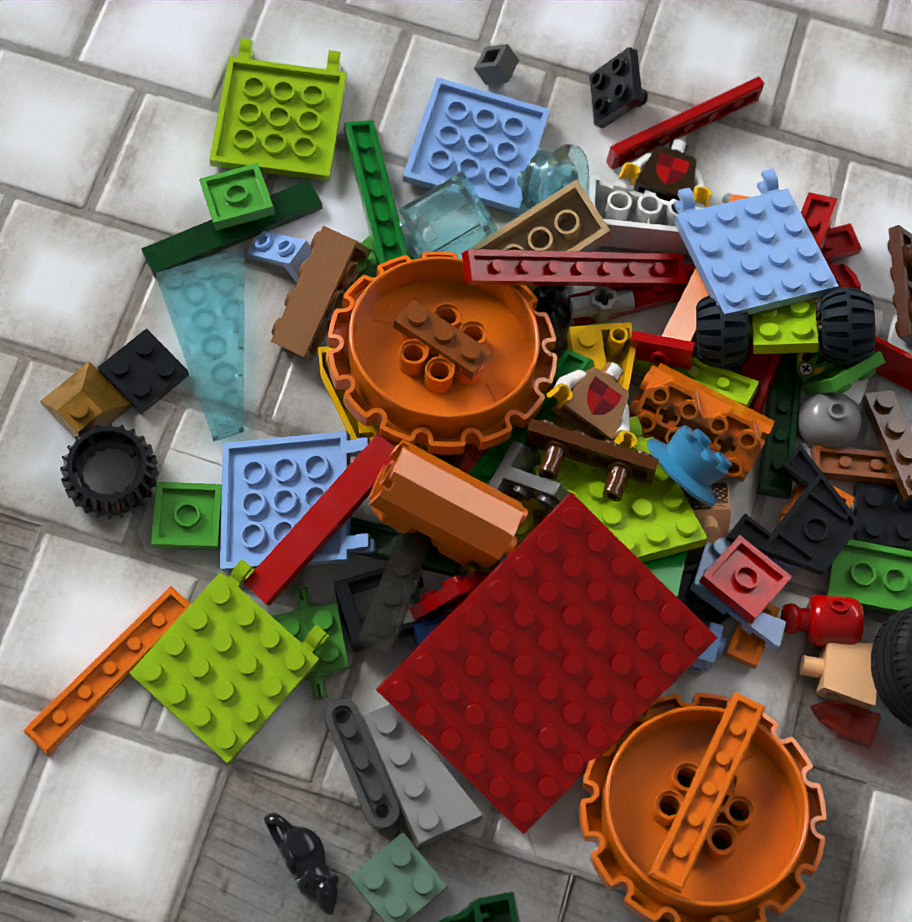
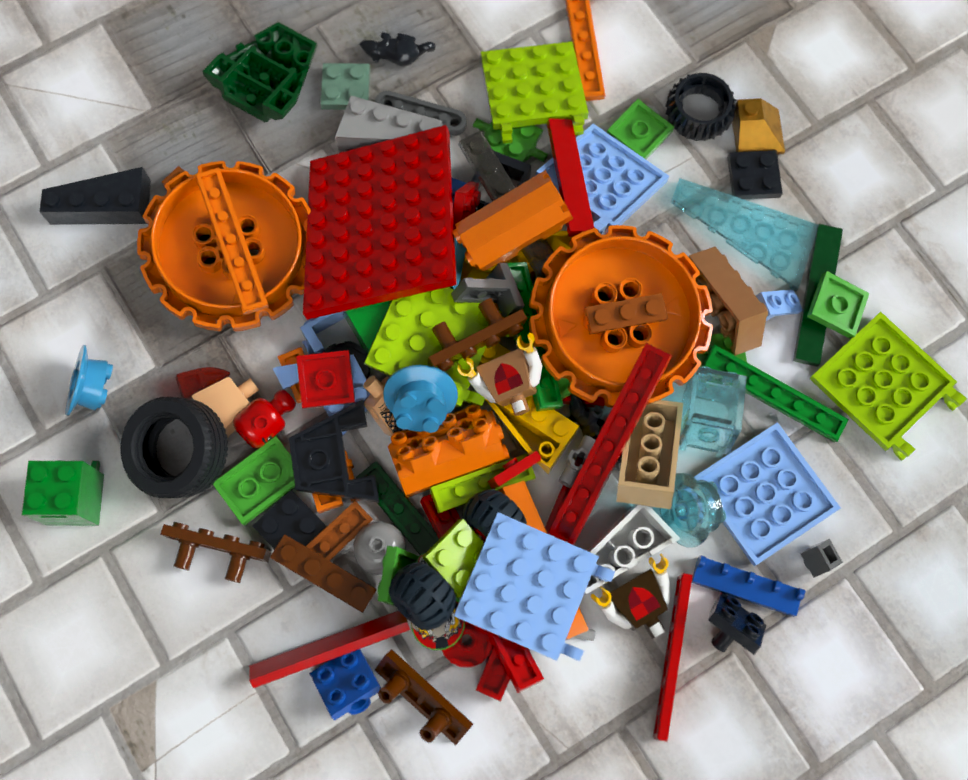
camera: 140 degrees right, 5 degrees up
none -> blue hinge [692,555,805,617]

